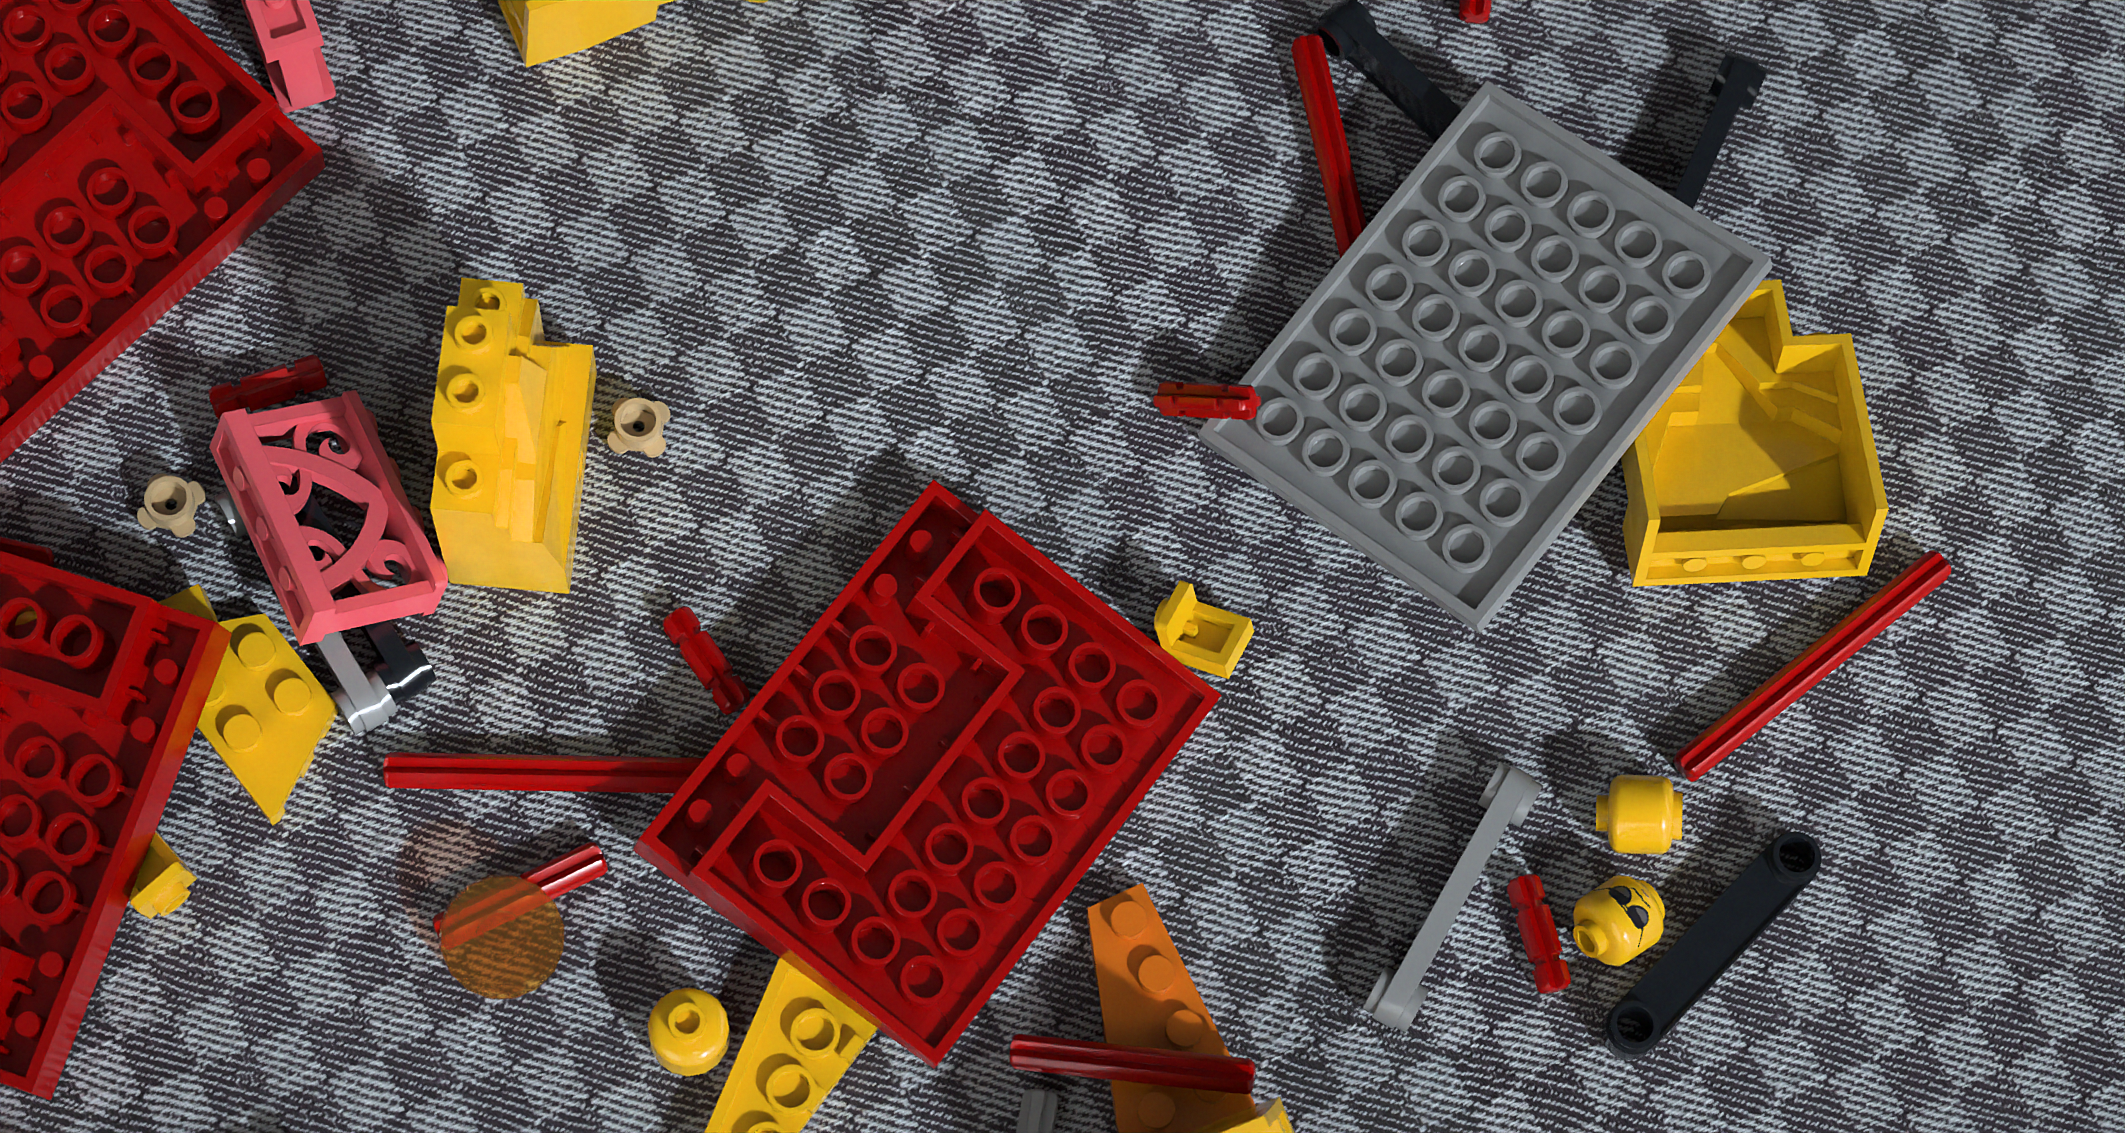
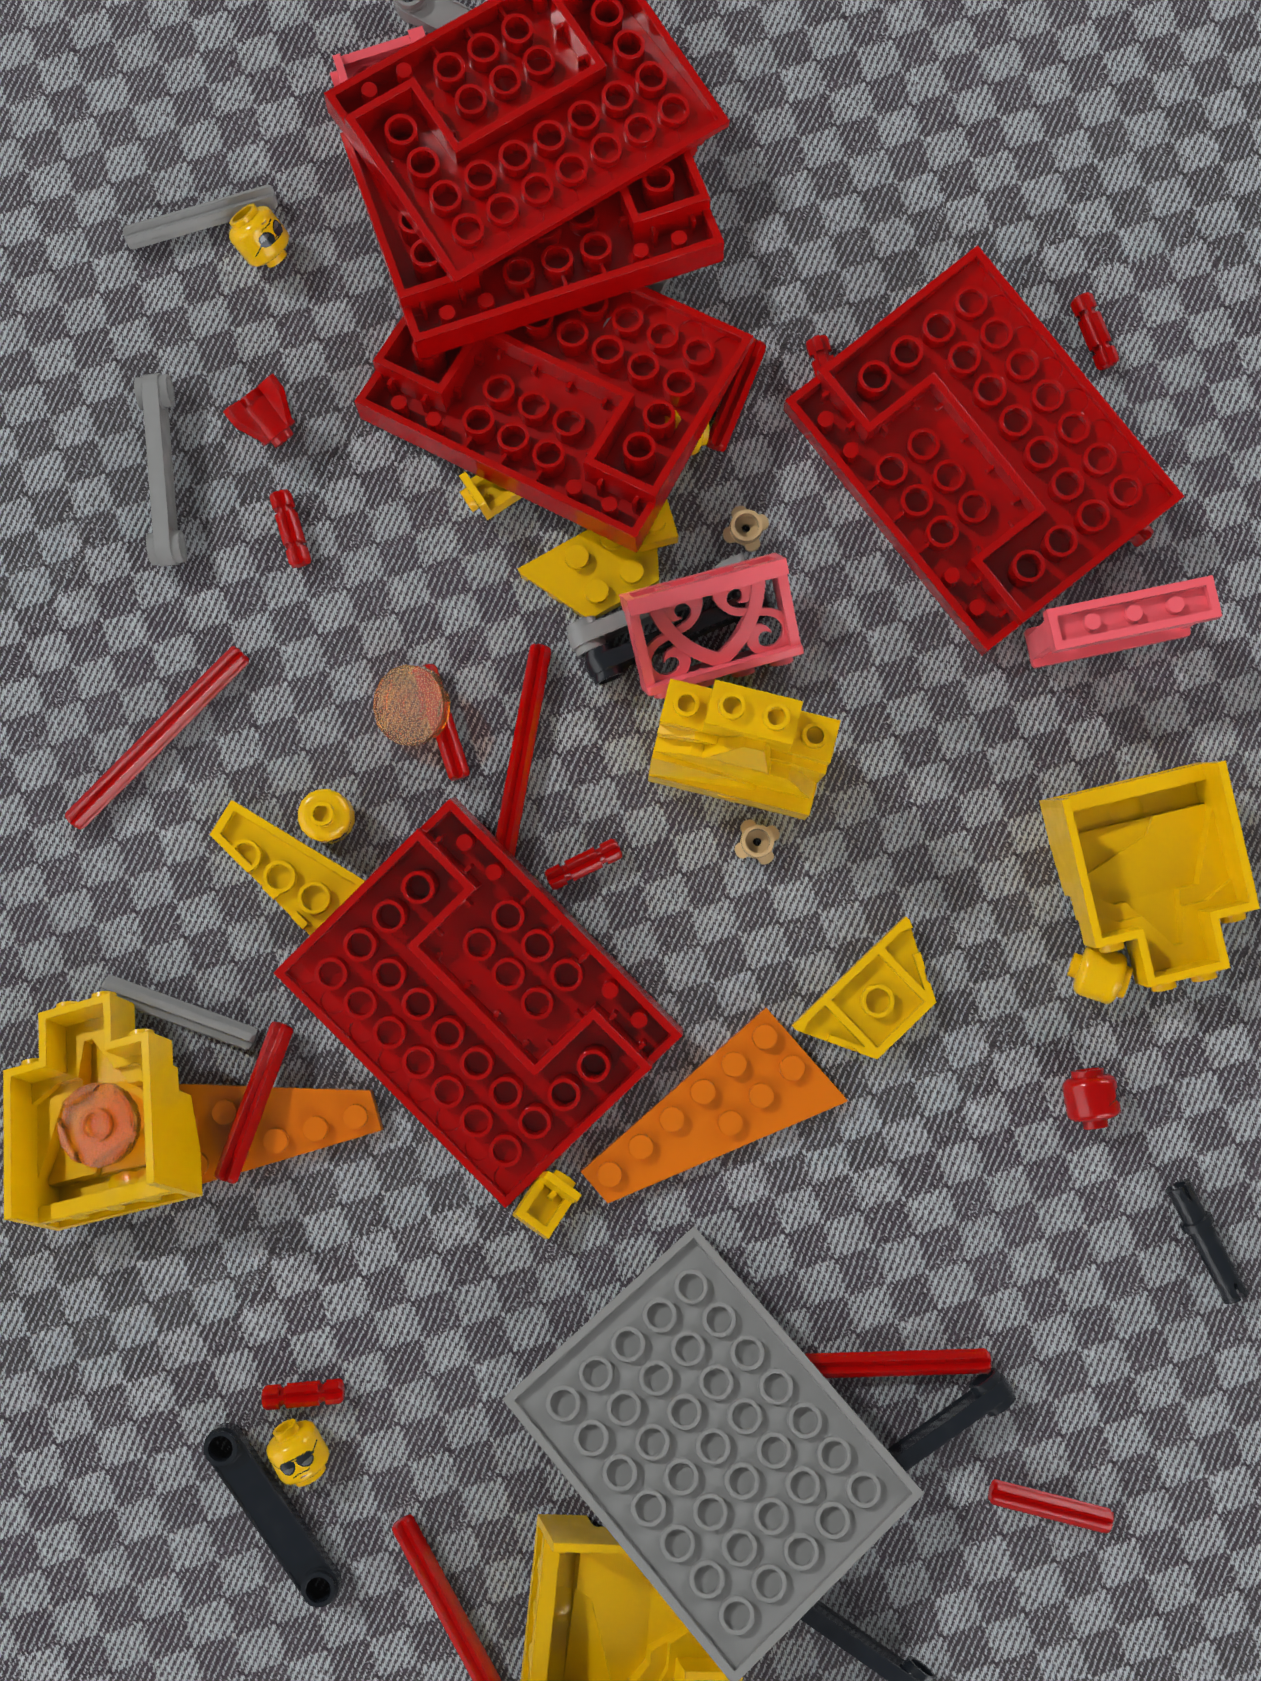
camera: 110 degrees right, 15 degrees up
red axle [208,354,327,420] -> none
red axle [1153,381,1261,420] -> none
light grey piece [1363,762,1543,1033] -> none
yellow head [1596,774,1683,855] -> none
none -> orange wing [581,1007,848,1203]
none -> yellow wing [791,916,936,1060]

